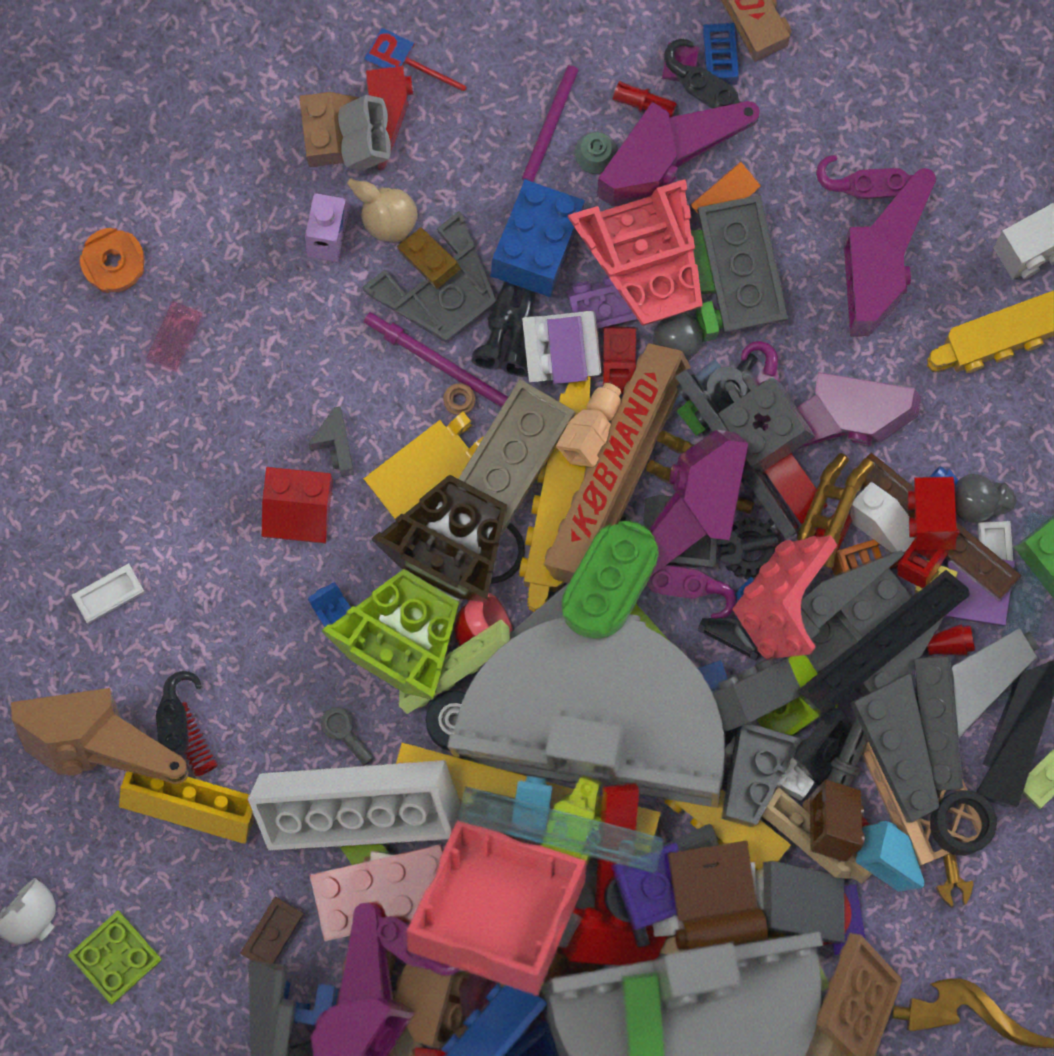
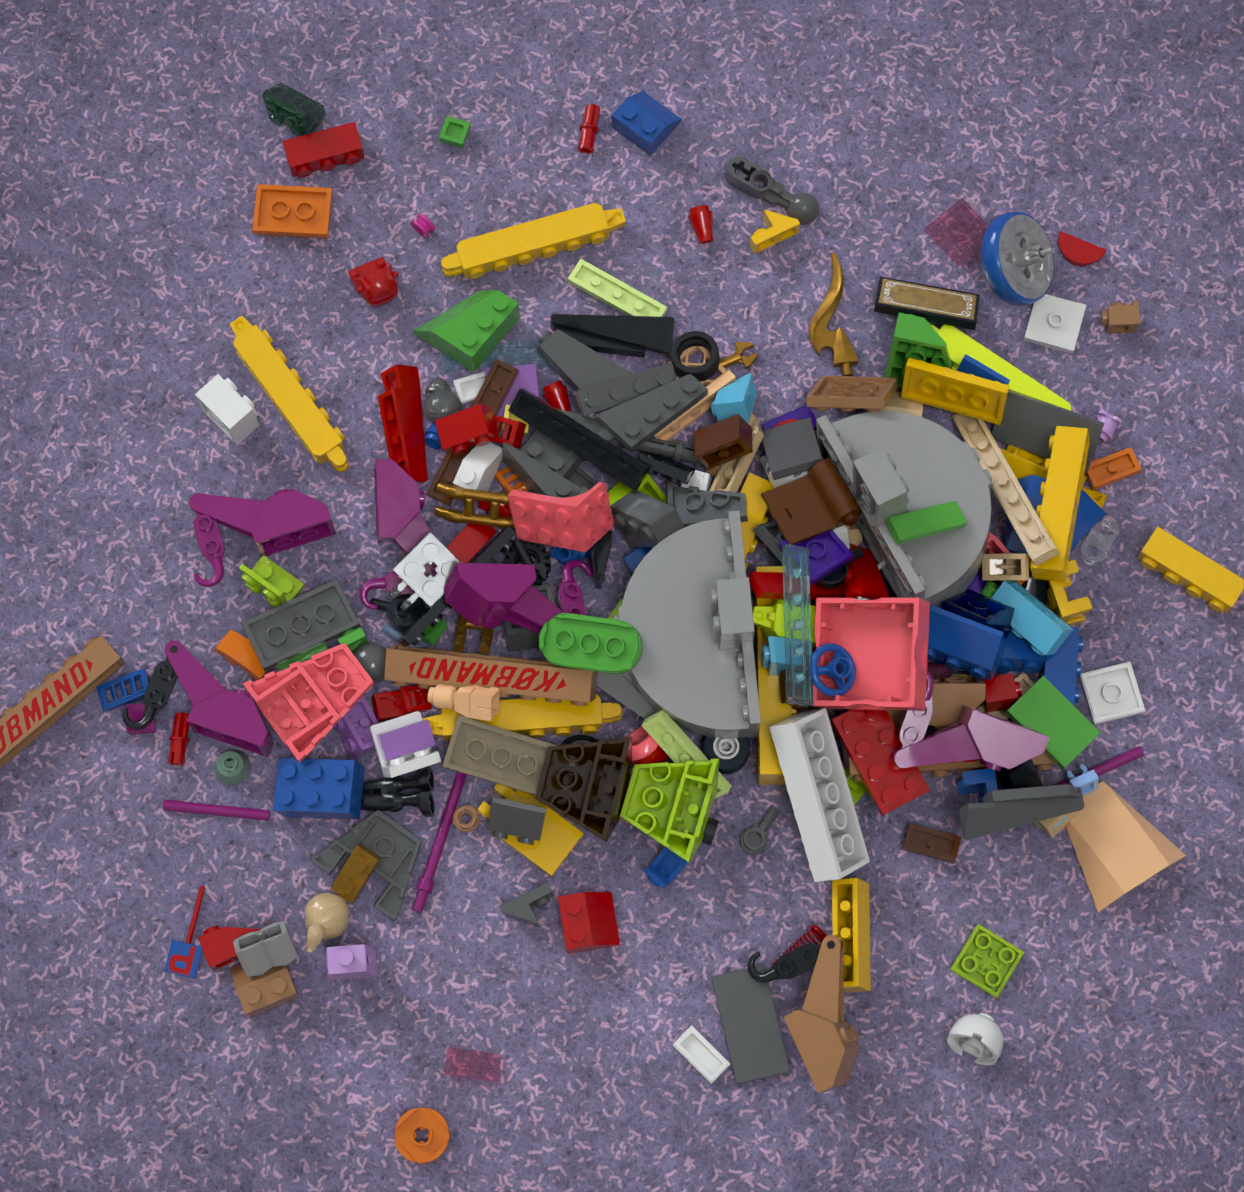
camera: 105 degrees left, 5 degrees down
none -> lime bracket [239,555,305,608]
none -> red wedge [377,364,428,483]
none -> dark grey slope [487,797,547,845]
none -> black tile [702,818,719,846]
none -> dark grey tile [711,965,790,1085]
none -> blue piece [809,643,856,697]

